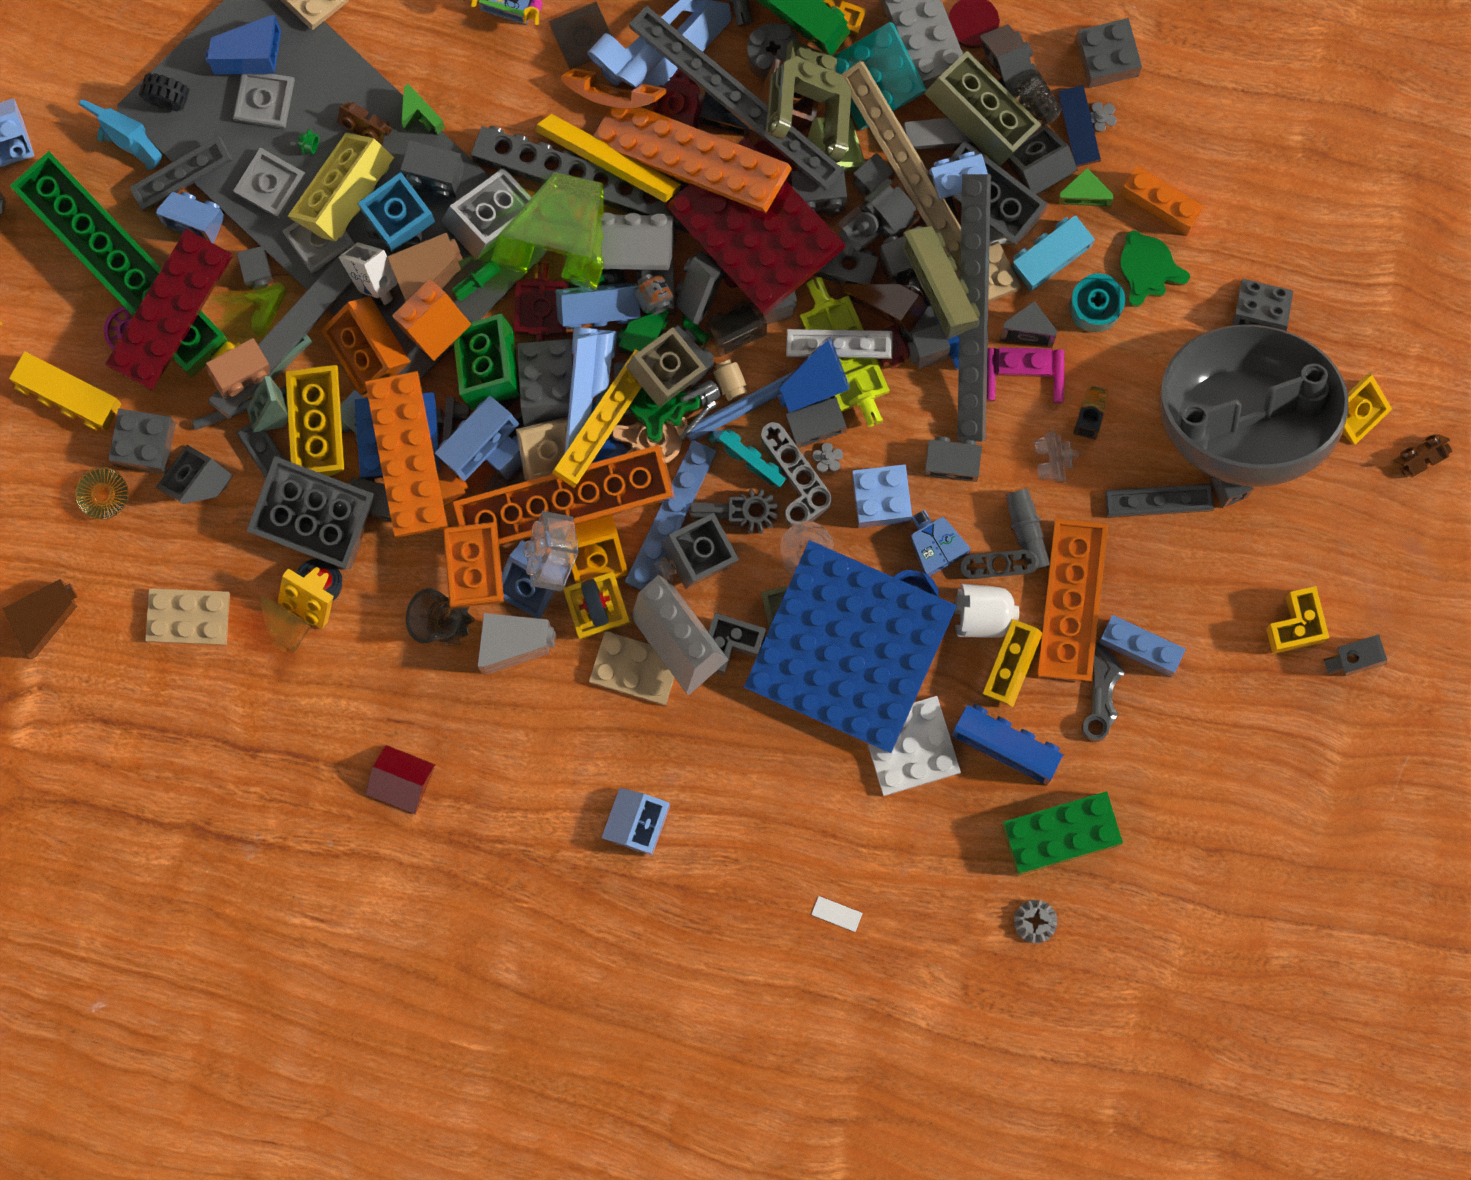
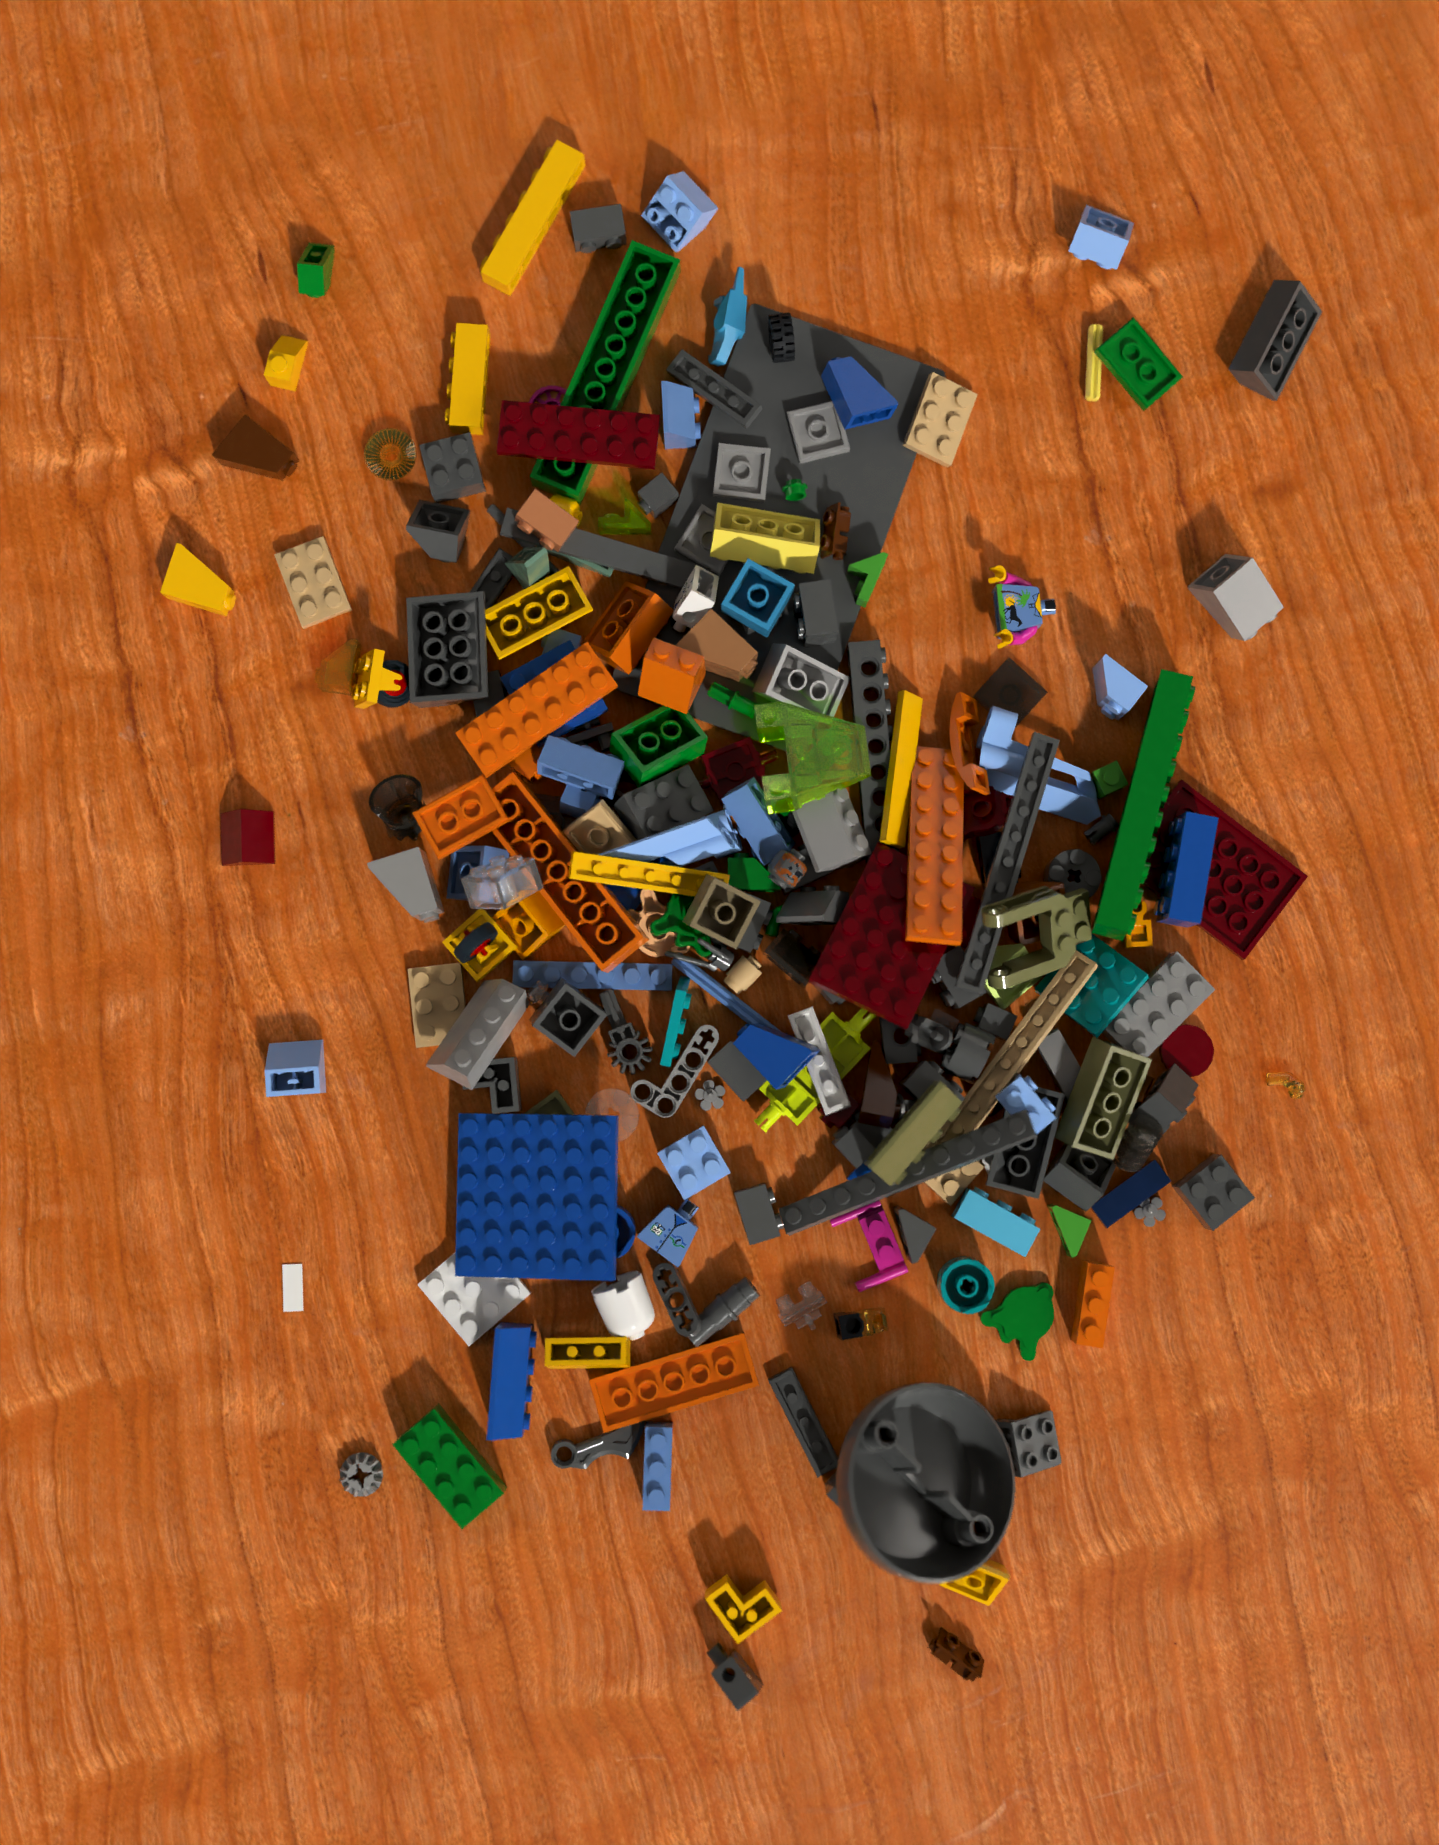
camera: 60 degrees right, 5 degrees up
none -> yellow slope [160,543,236,617]

